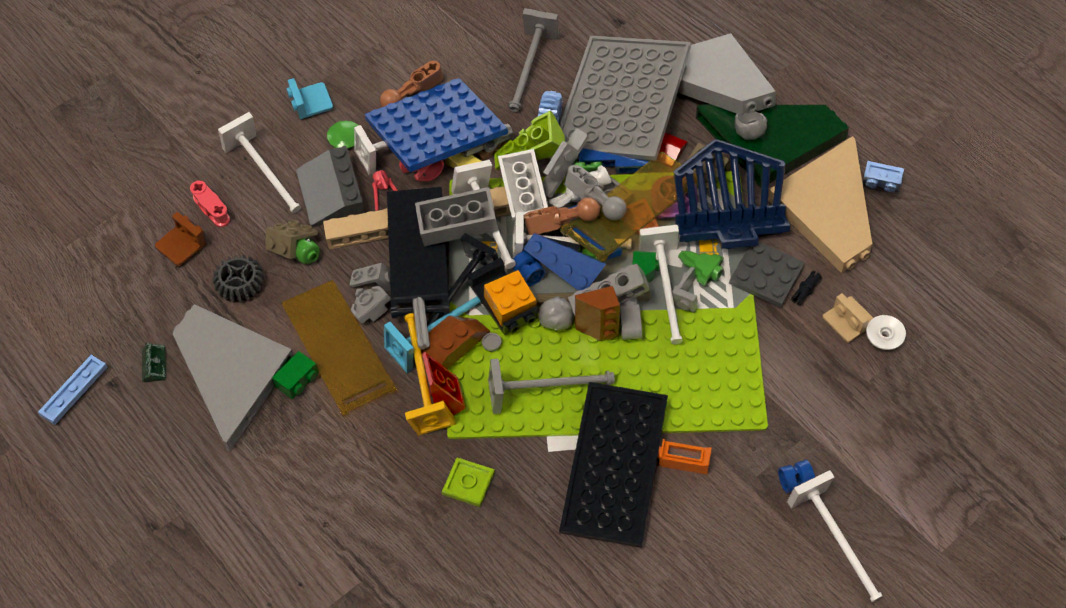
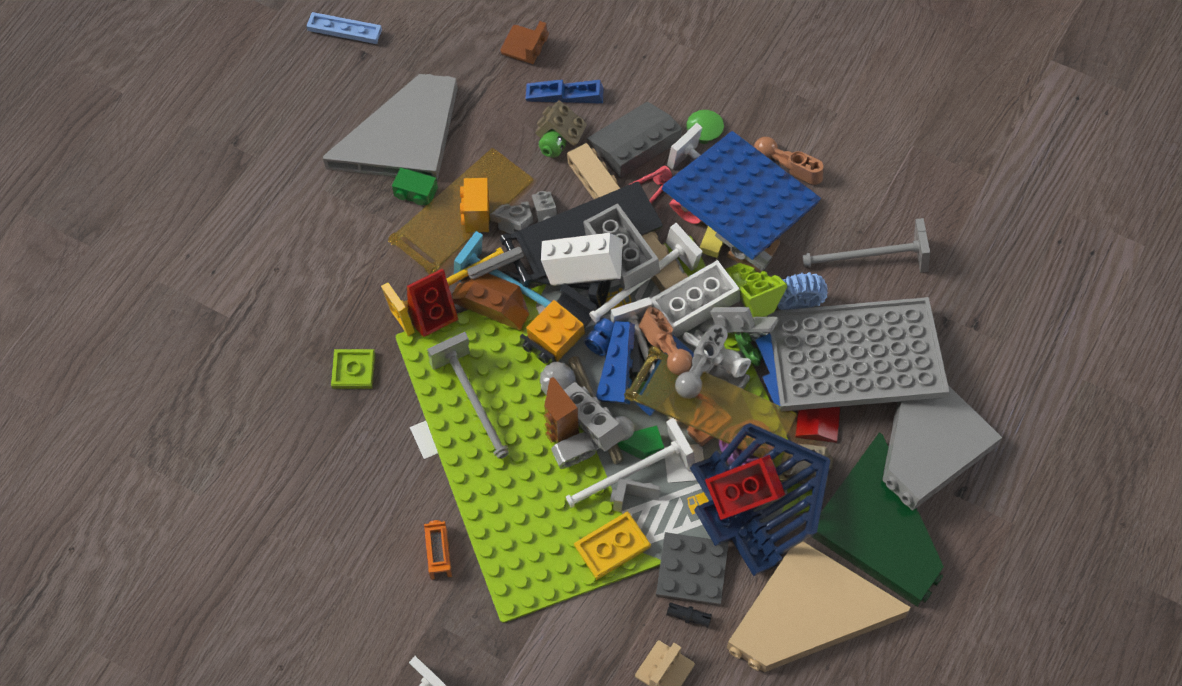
camera: 70 degrees right, 5 degrees up
clear green slope [142,343,166,383] -> none
coral piece [190,181,230,227] -> none
dark grey gear [212,254,264,303] -> none
white tile [218,112,301,213] -> none
medium azure bracket [286,78,333,119] -> none
light grey piece [482,333,502,351] -> none
black plate [559,382,668,548] -> none
bright green rock [678,250,724,286] -> none
light grey hair [735,111,767,140] -> none
blue wheel [778,459,815,493] -> none
light blue bracket [862,161,904,193] -> none
none -> light orange brick [460,178,489,233]
none -> blue slope [526,80,604,103]
none -> white slope [541,233,623,286]
none -> yellow tile [574,511,651,580]
none -> red slope [705,454,786,520]

